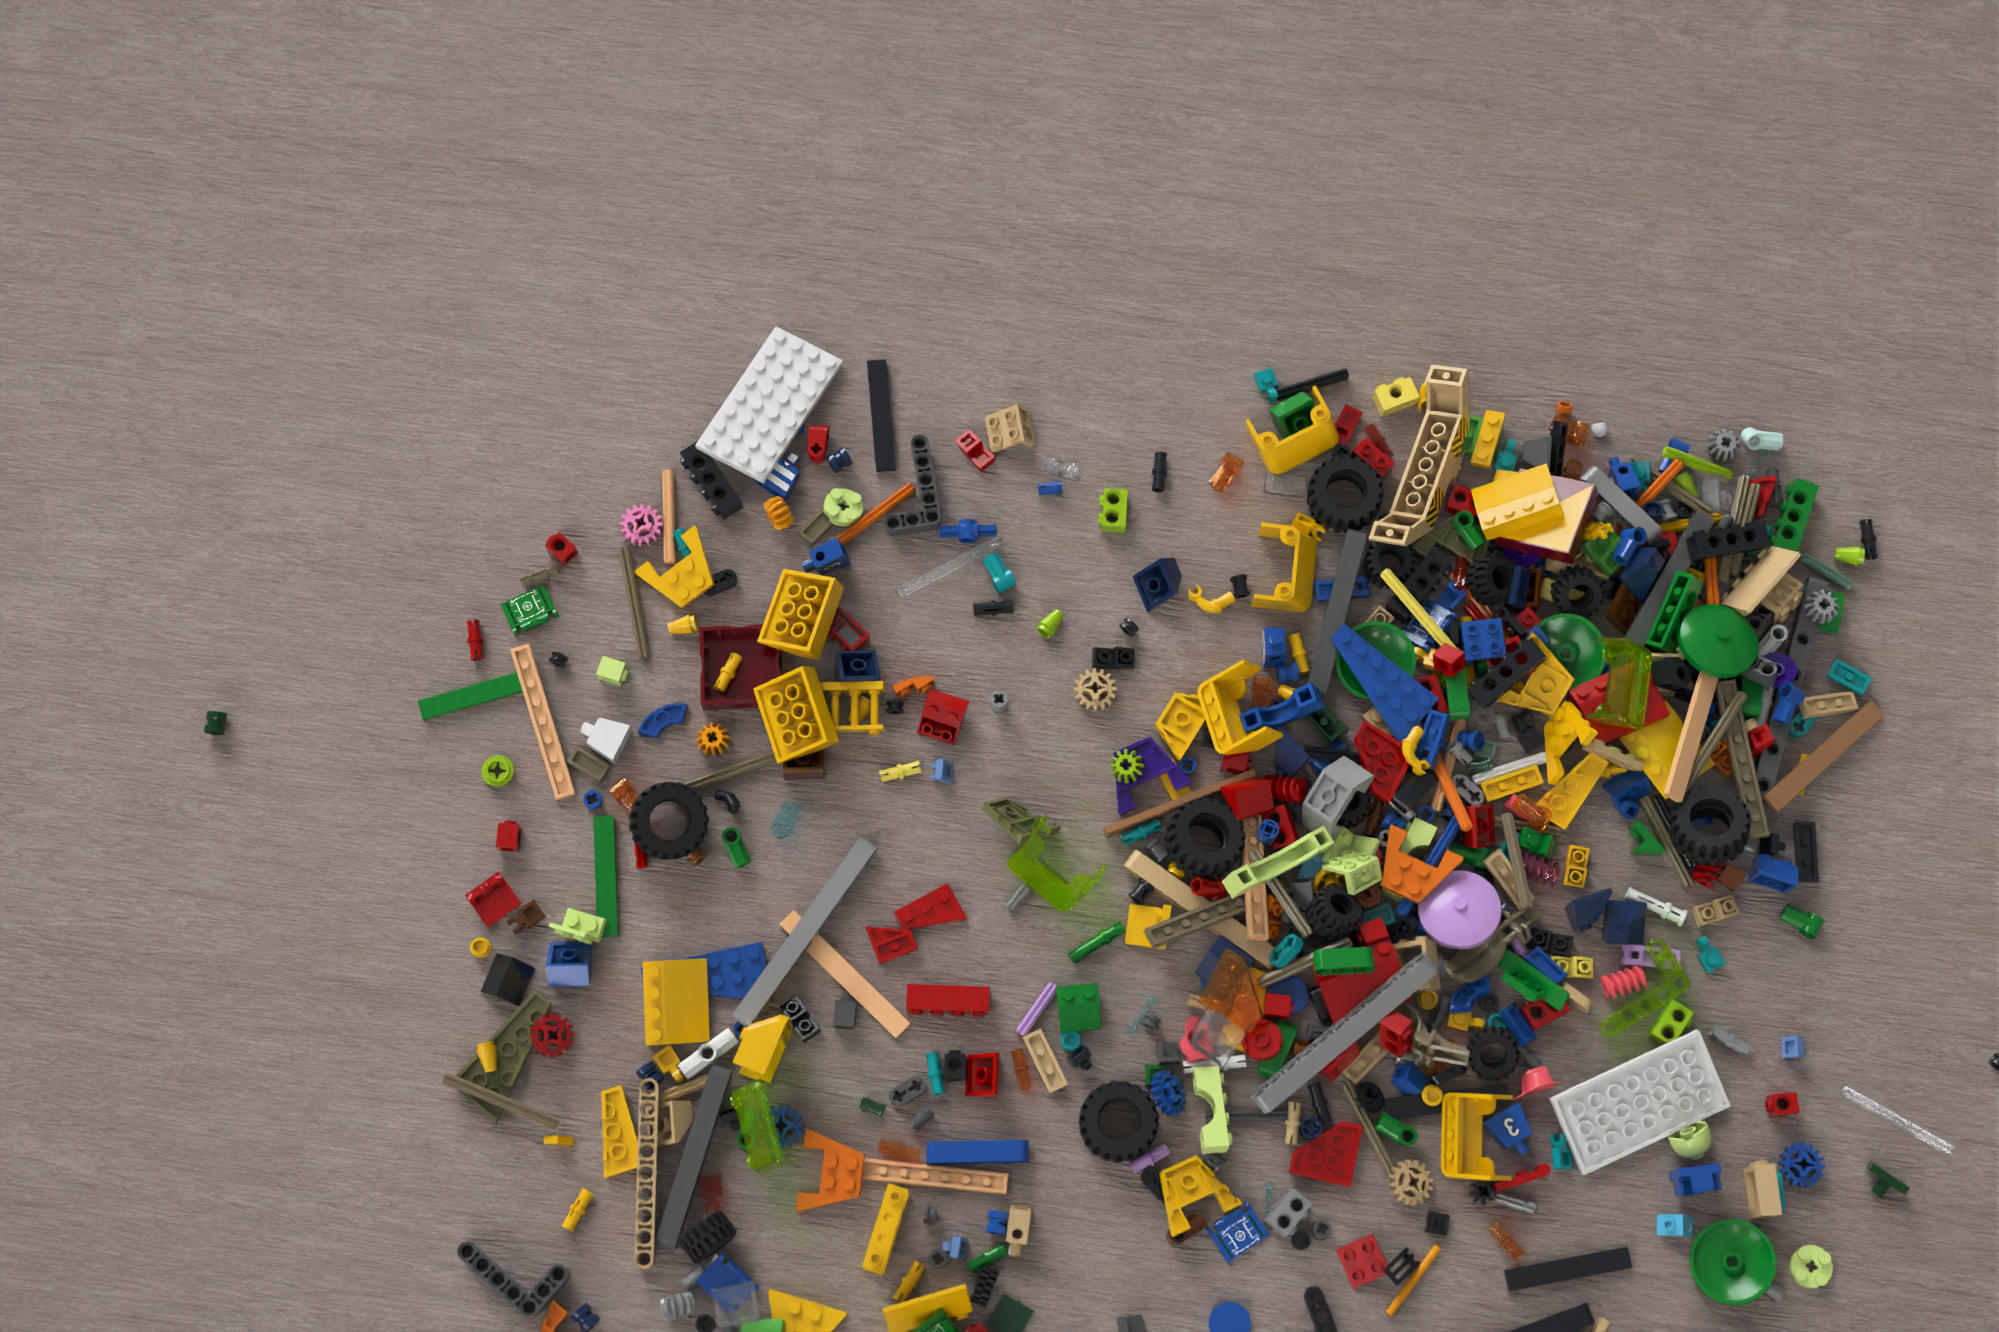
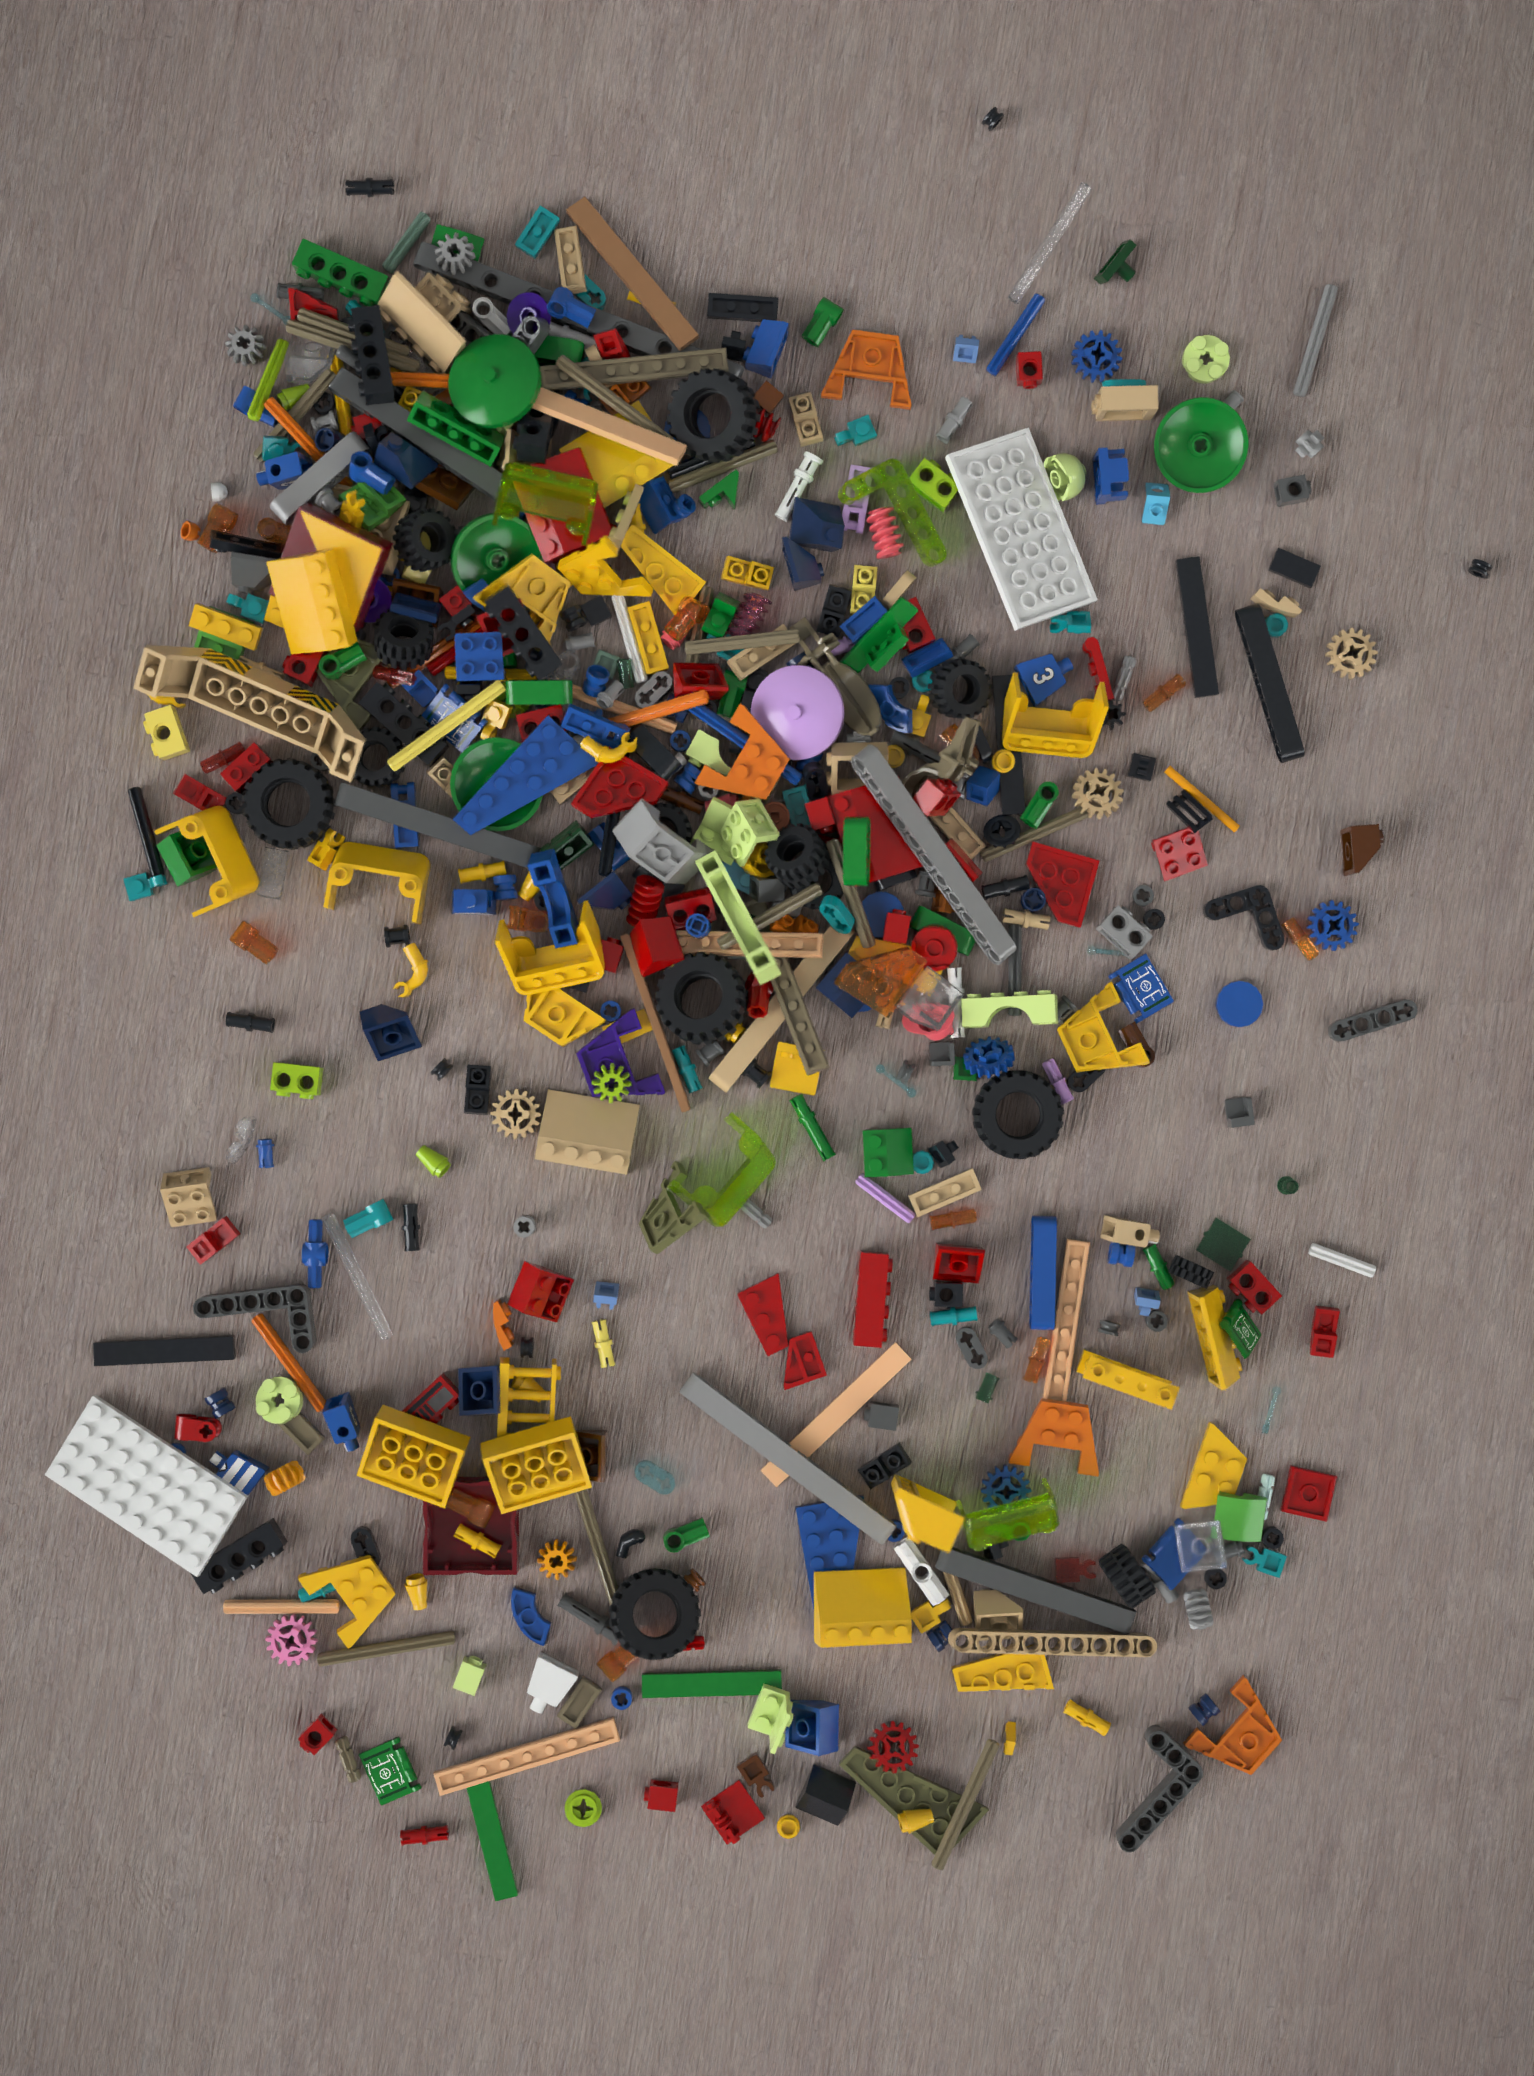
camera: 80 degrees left, 15 degrees up
yellow pin [892,1261,926,1303] -> none
red brick [1432,643,1465,678] -> none
coral piece [1513,1066,1560,1102] -> none
light aqua piece [1740,427,1783,451] -> none
lime cone [1834,547,1865,566] -> none
none -> clear orange piece [446,1488,496,1528]
none -> tan slope [535,1089,640,1175]
none -> dark grey pin [557,1593,618,1646]
none -> orange wing [821,329,911,410]
none -> blue axle [986,293,1045,376]

